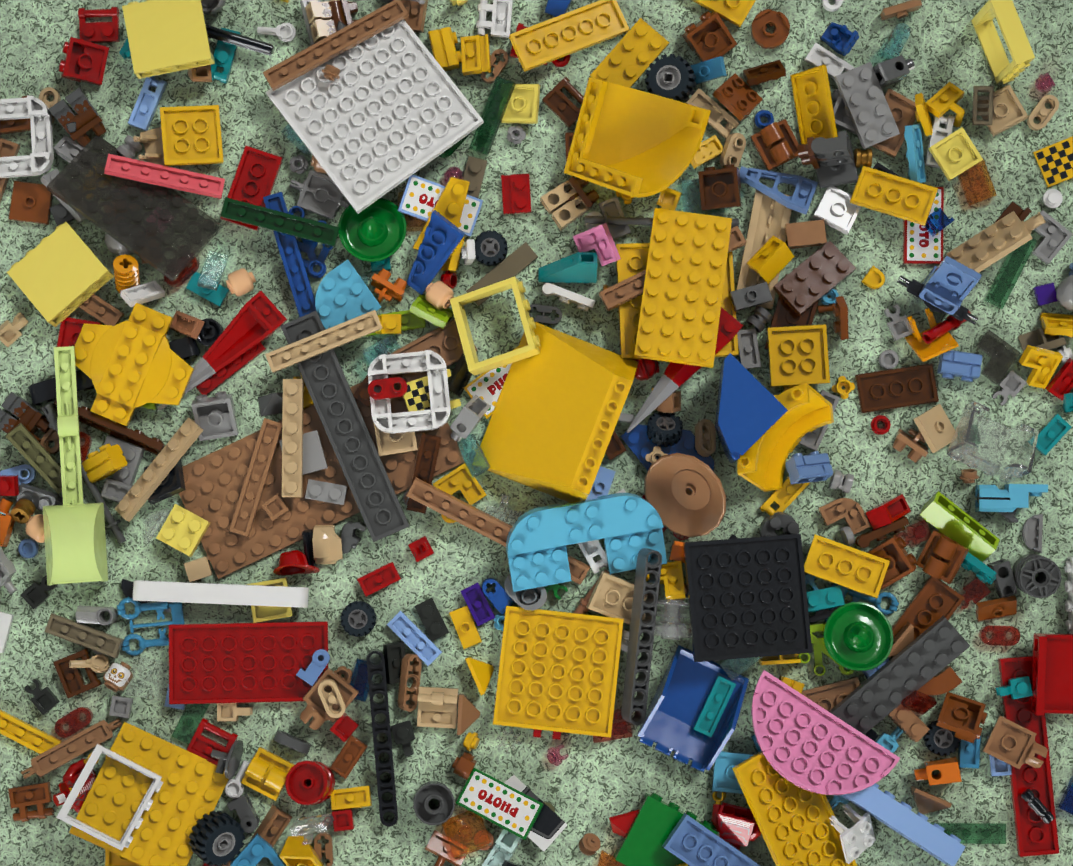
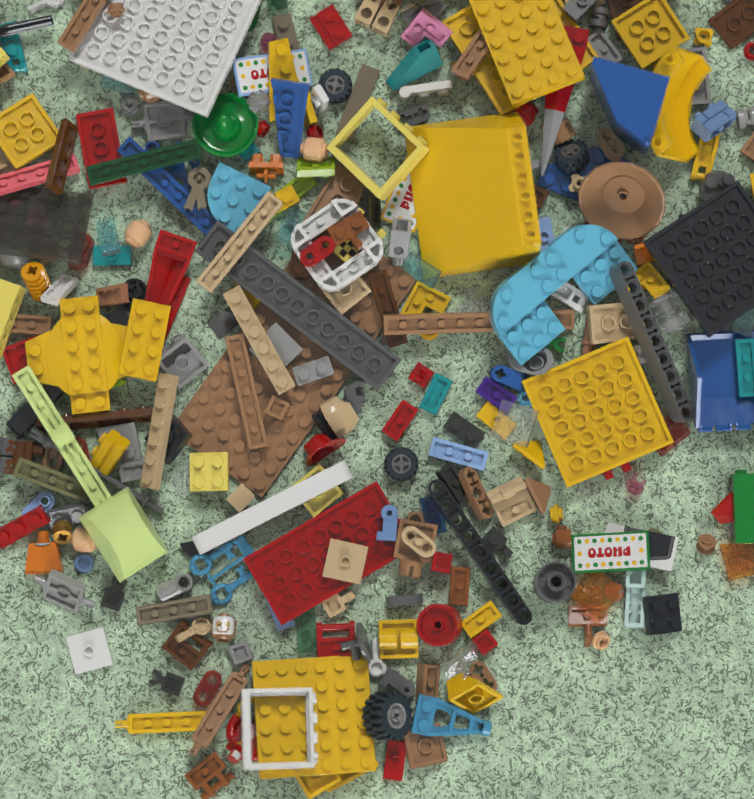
camera: 20 degrees left, 0 degrees up
none -> reddish brown tile [45,118,78,195]
none -> yellow plate [118,298,171,382]
none -> dark tan piece [184,167,211,212]
none -> clear gear [247,89,271,115]
none -> red plate [256,120,270,138]
none -> tan plate [322,538,368,585]
none -> dark orange plate [327,210,370,250]
none -> teal plate [419,373,453,416]
none -> clear tile [490,400,539,448]

